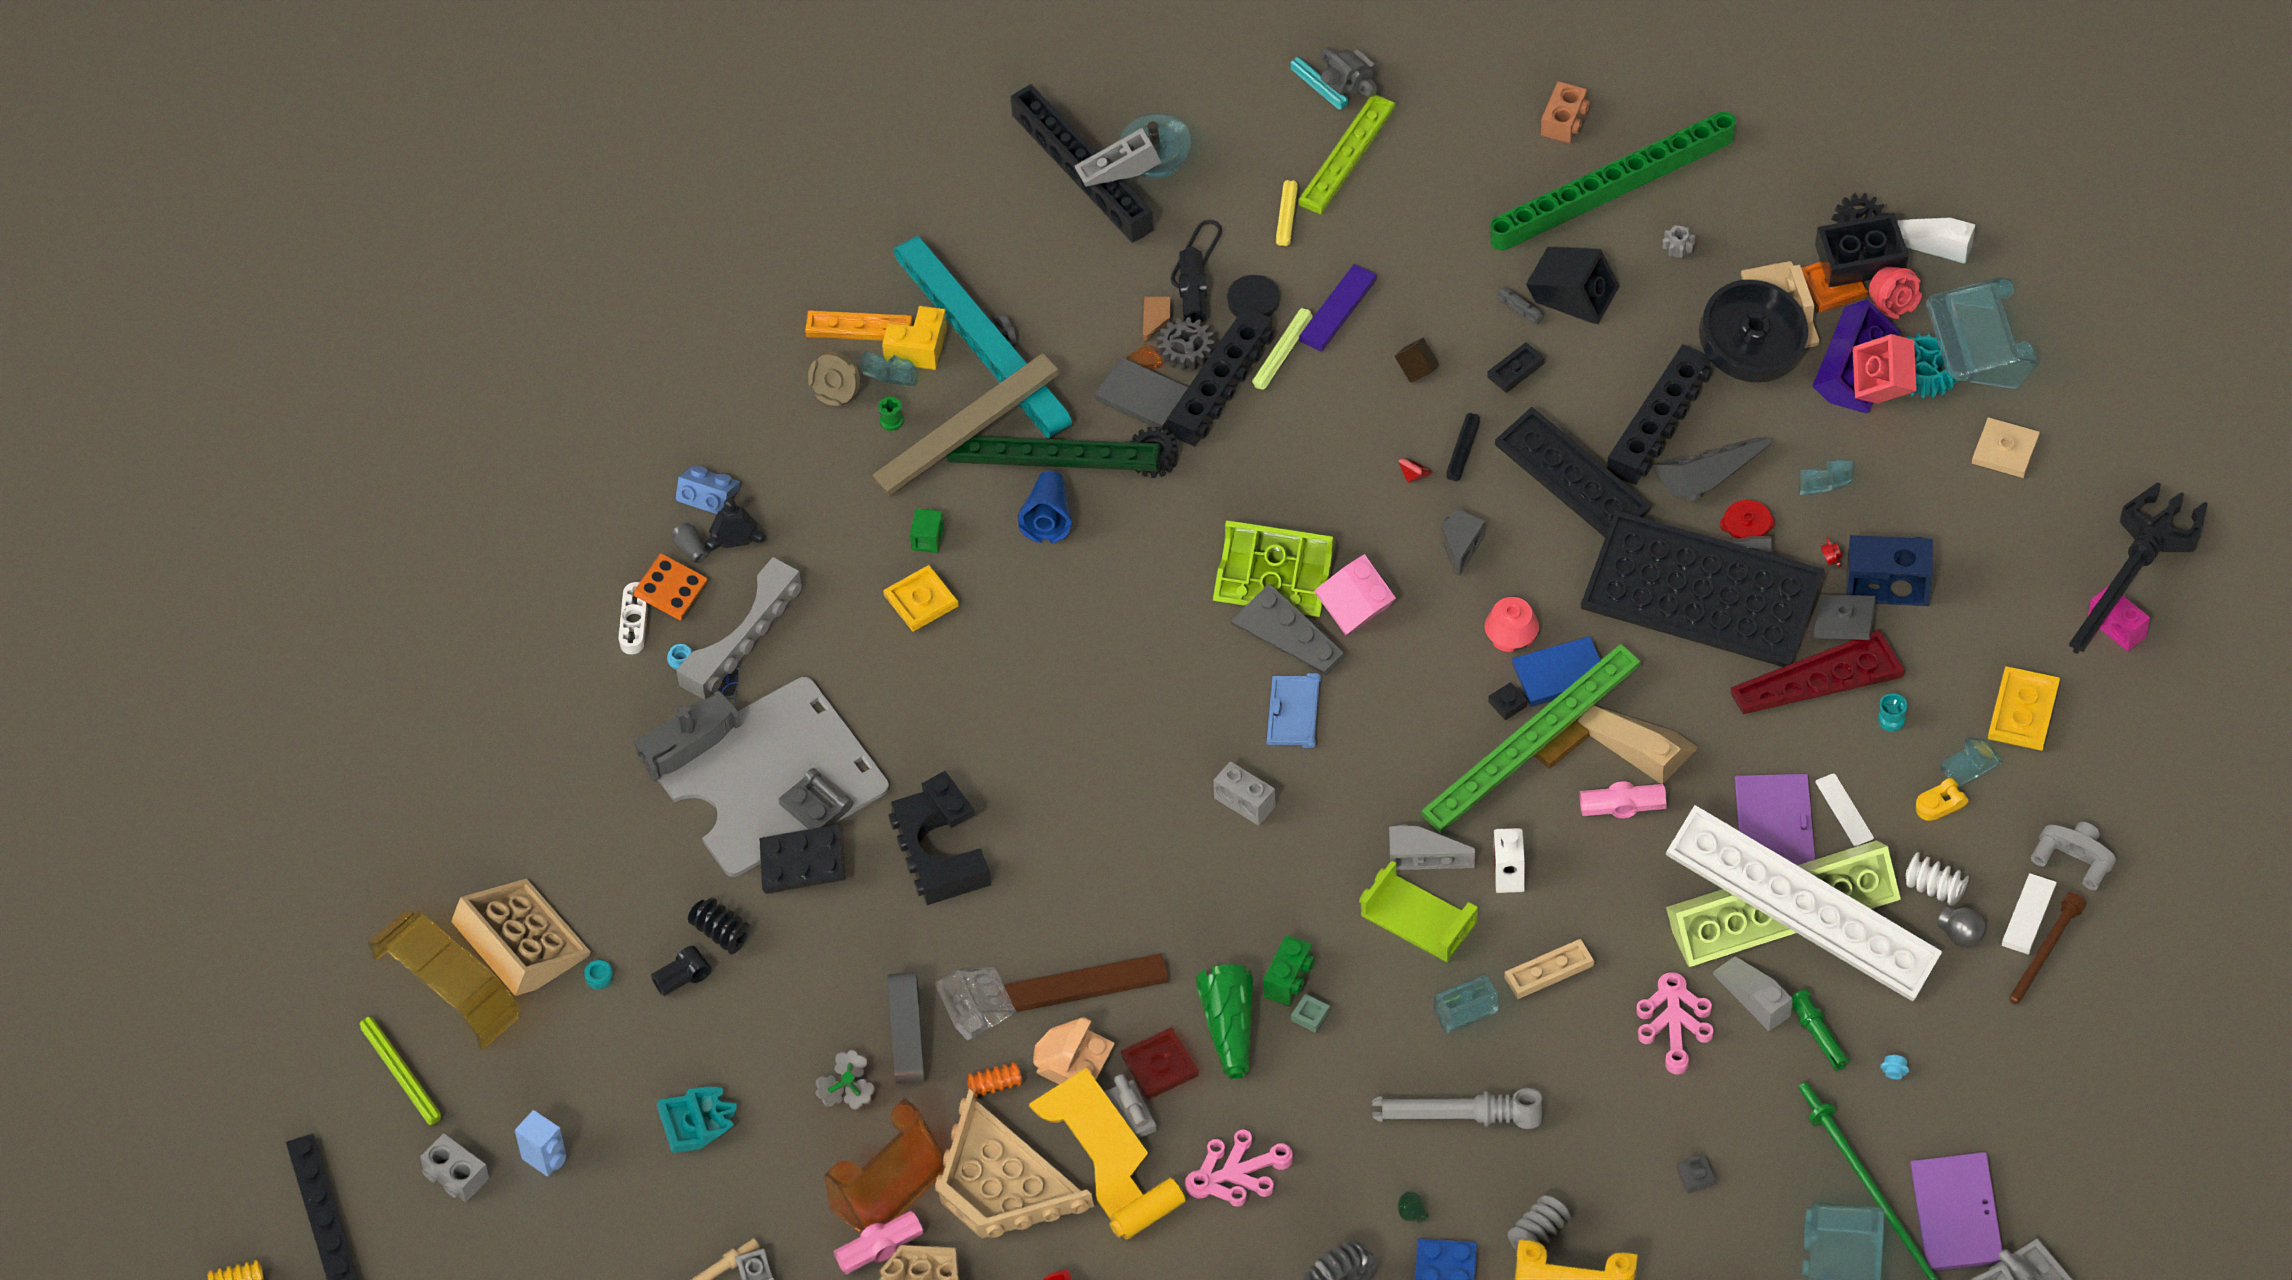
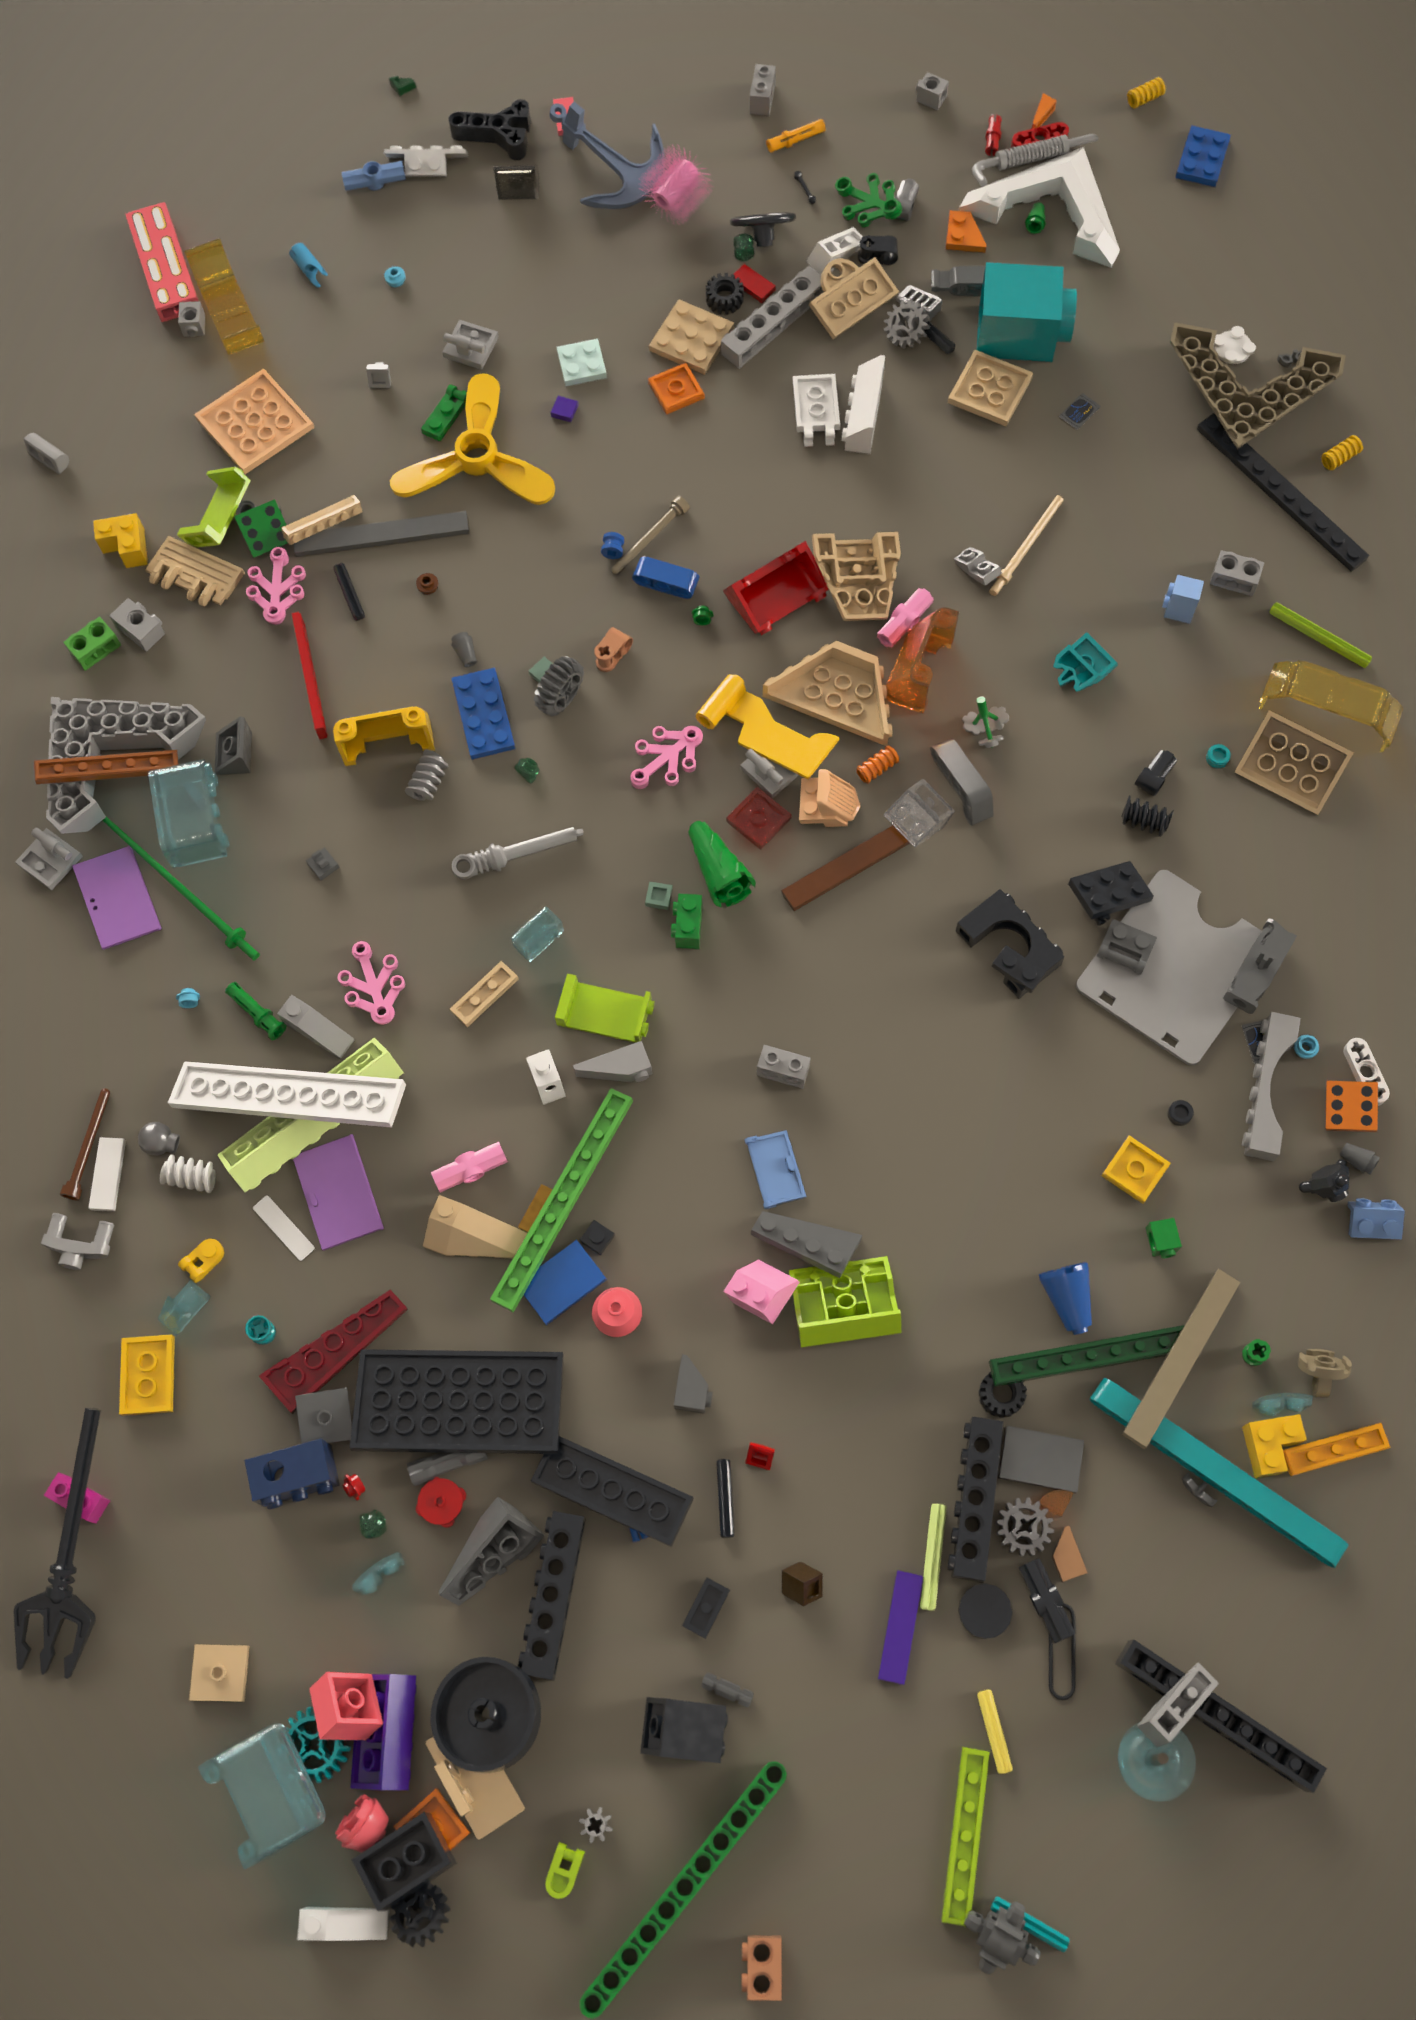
camera: 160 degrees right, 15 degrees up
none -> clear green piece [359,1510,387,1539]
none -> lime plate [545,1842,585,1899]
none -> black tile [1167,1100,1194,1126]

